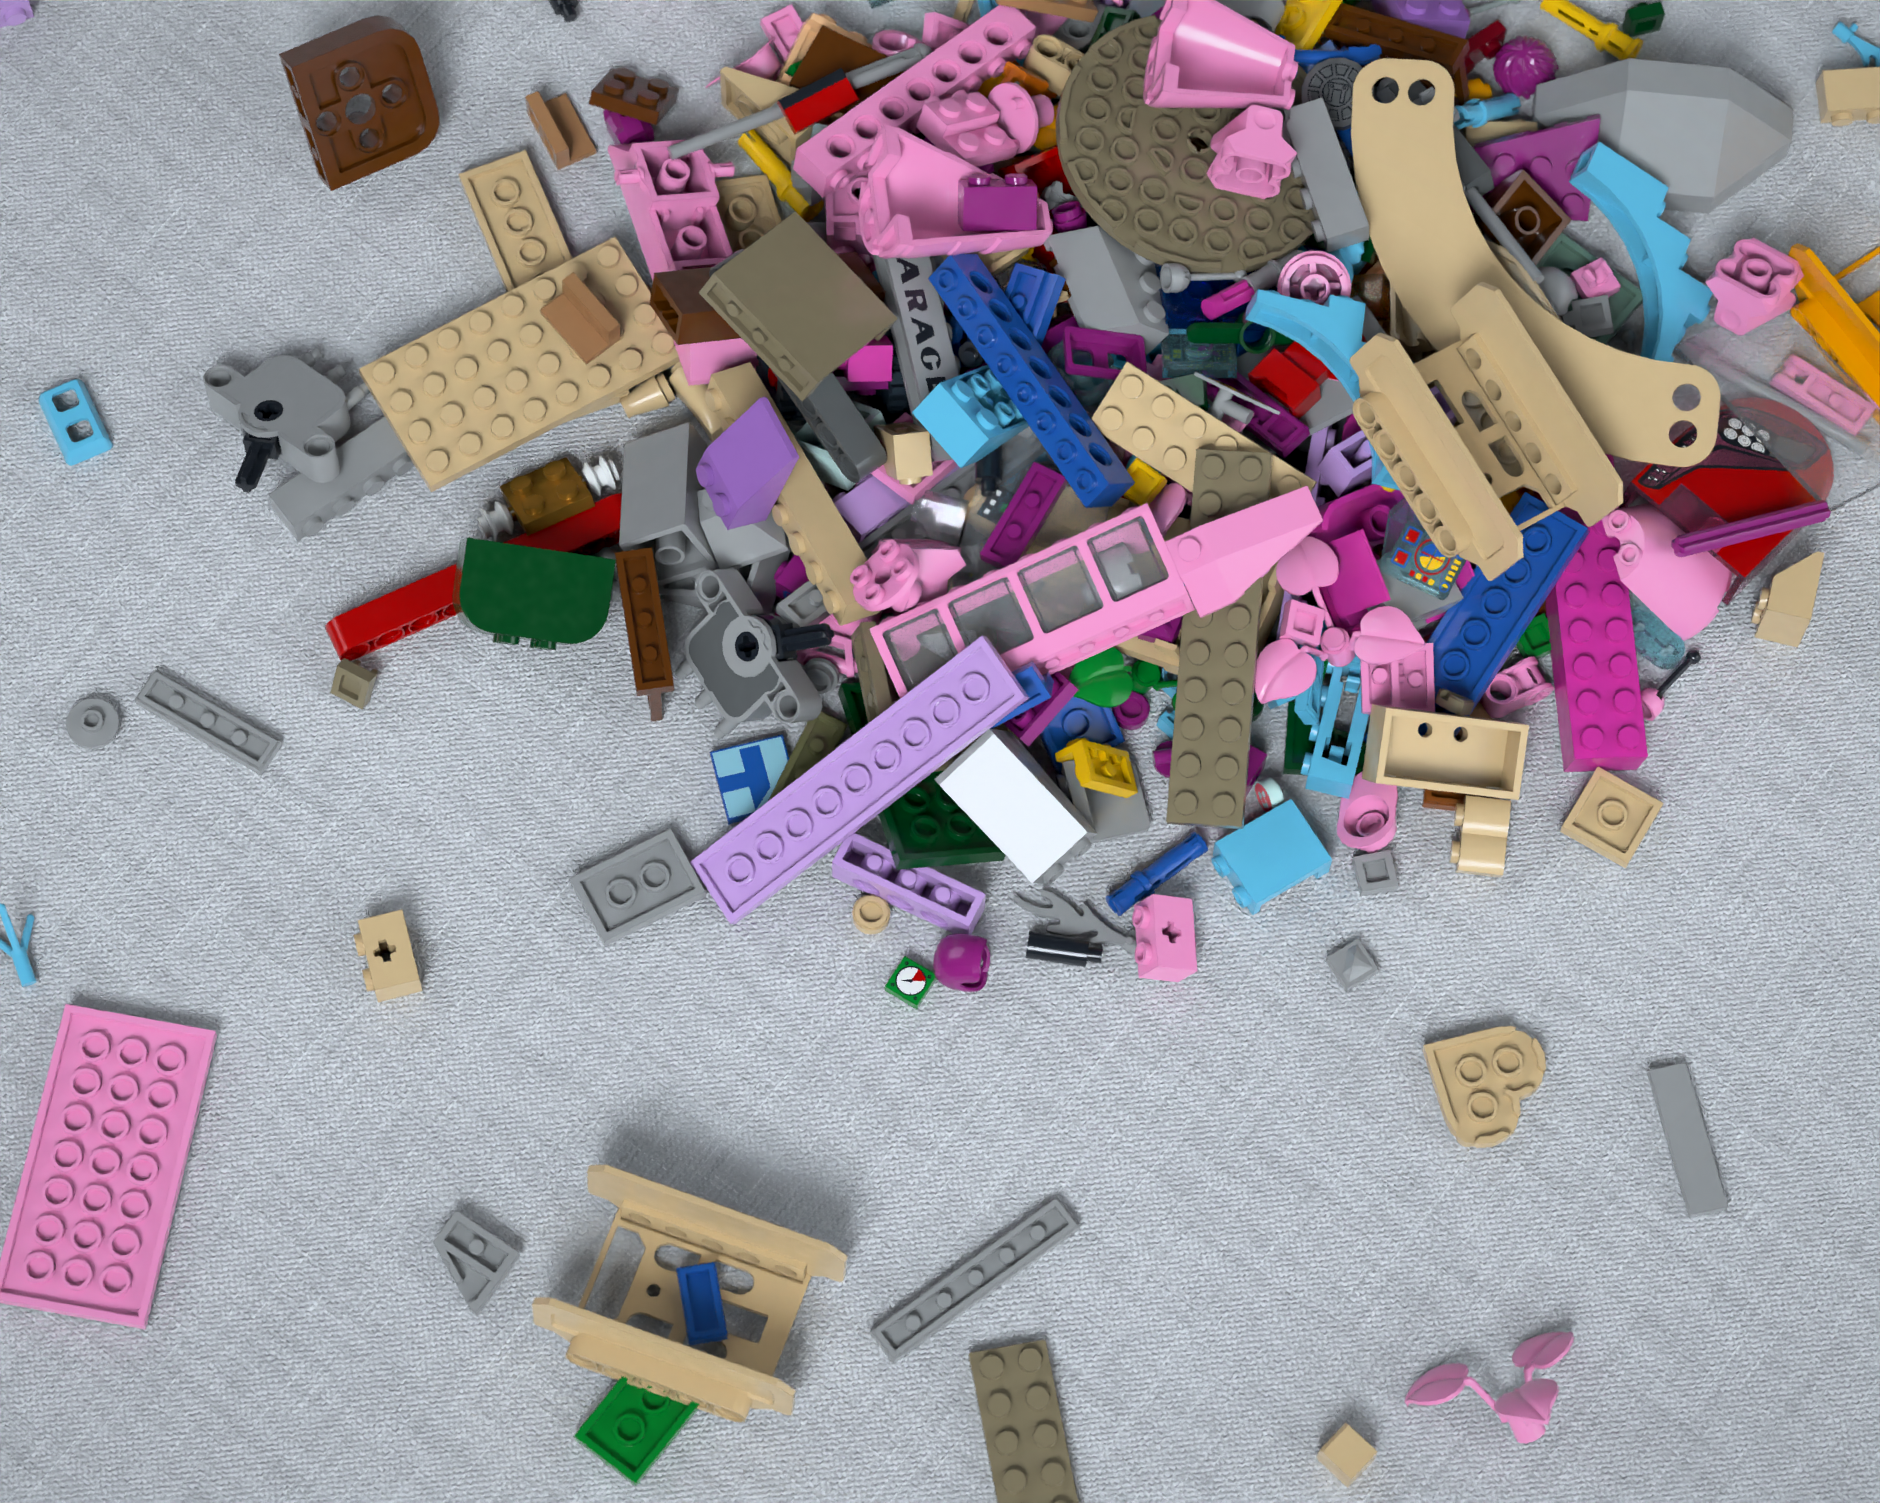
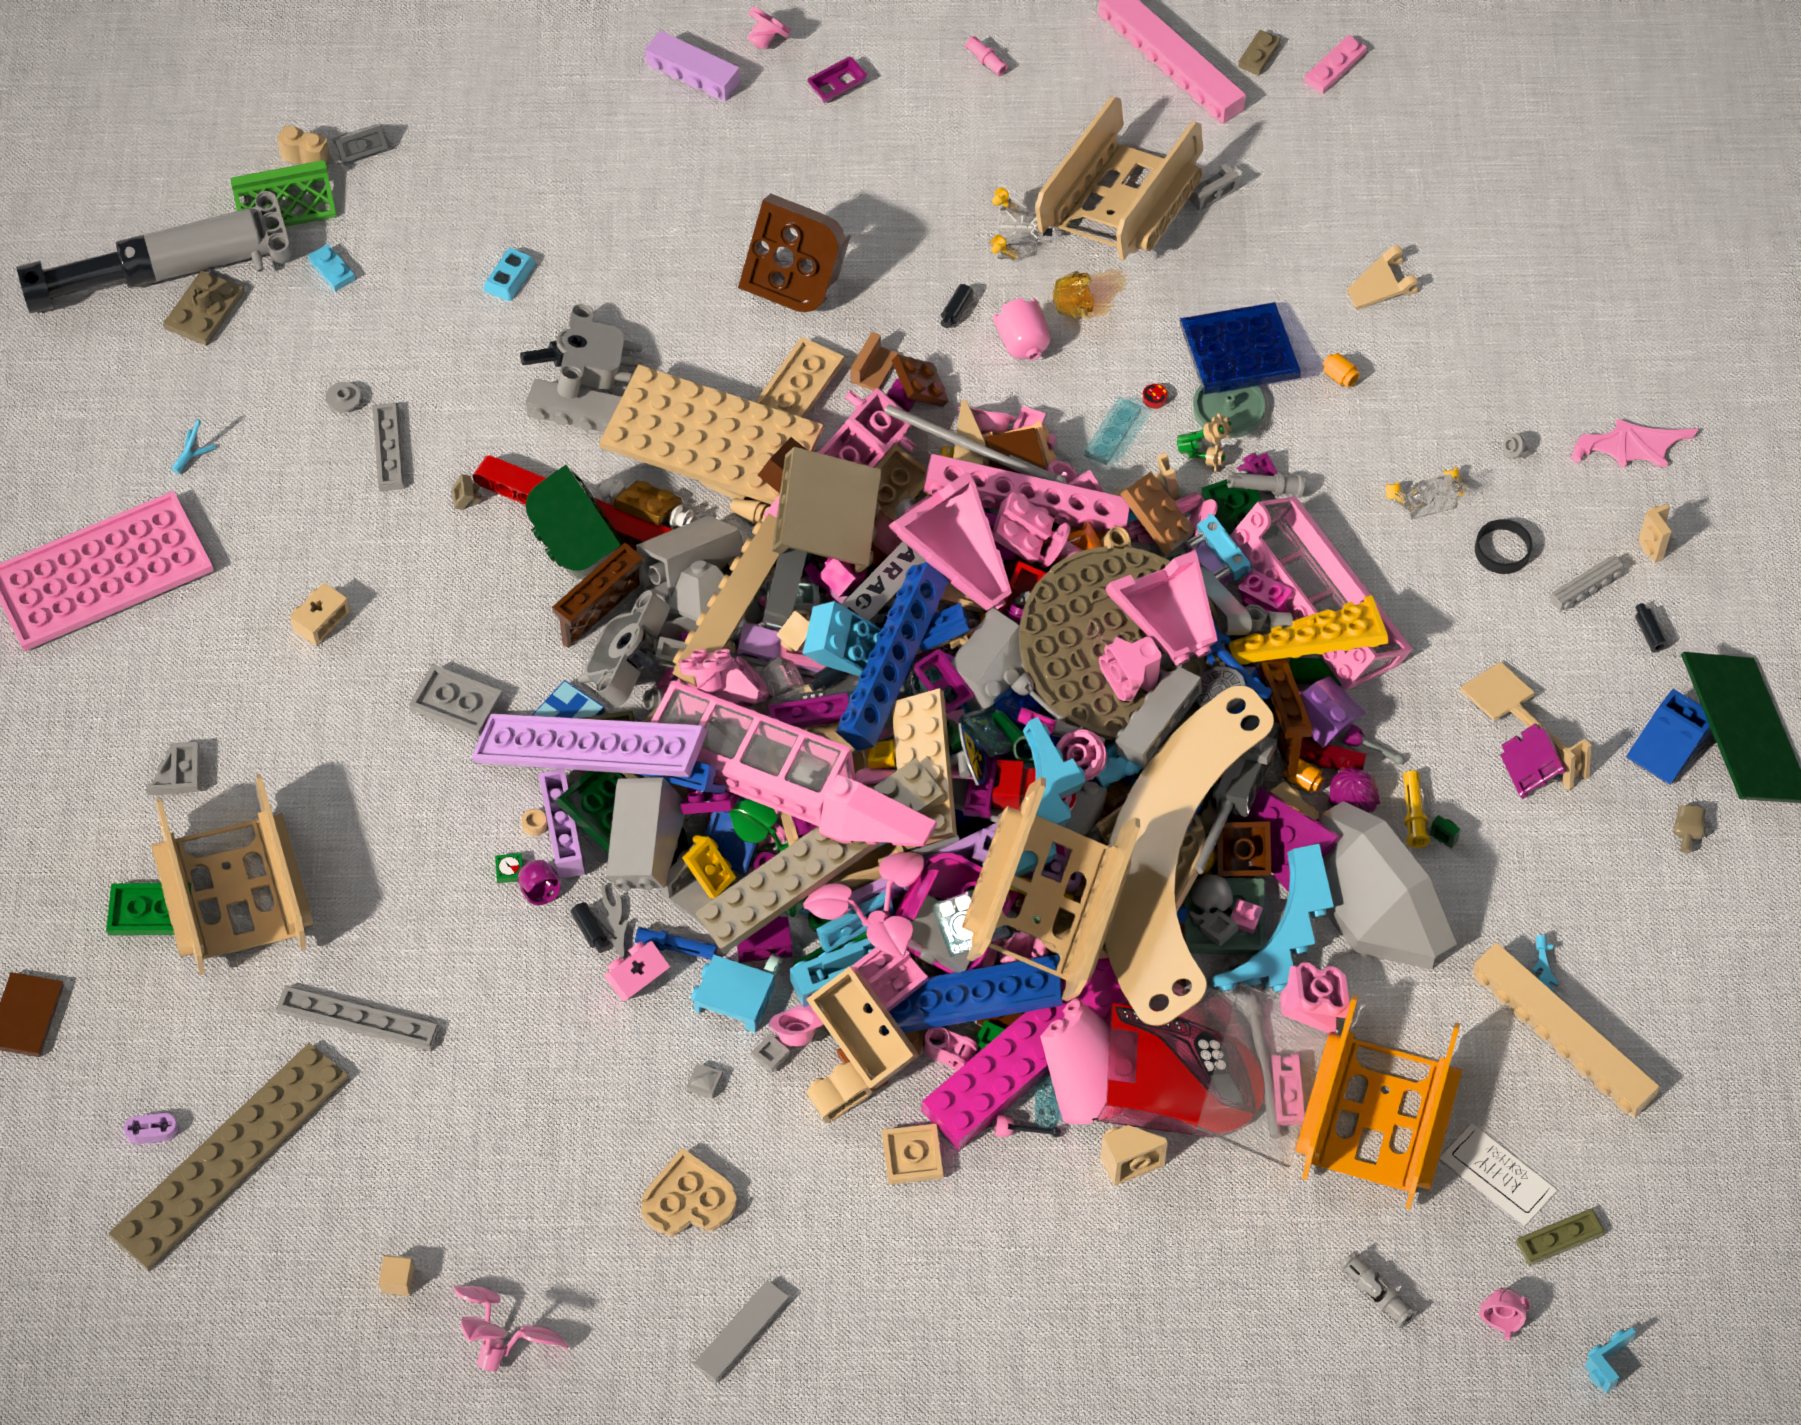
camera: 55 degrees right, 10 degrees down
medium nougat panel [540,272,621,365] -> none
blue tile [676,1262,728,1346] -> none
medium lavender slope [696,397,799,530] -> none
red tile [777,68,859,135] -> none
magenta brick [958,173,1037,231] -> none
bright pink tile [1279,599,1325,648] -> none
dark tan tile [1435,688,1474,715] -> none
medium azure pin [1454,93,1521,129] -> none
magenta axle [1671,500,1831,557] -> none

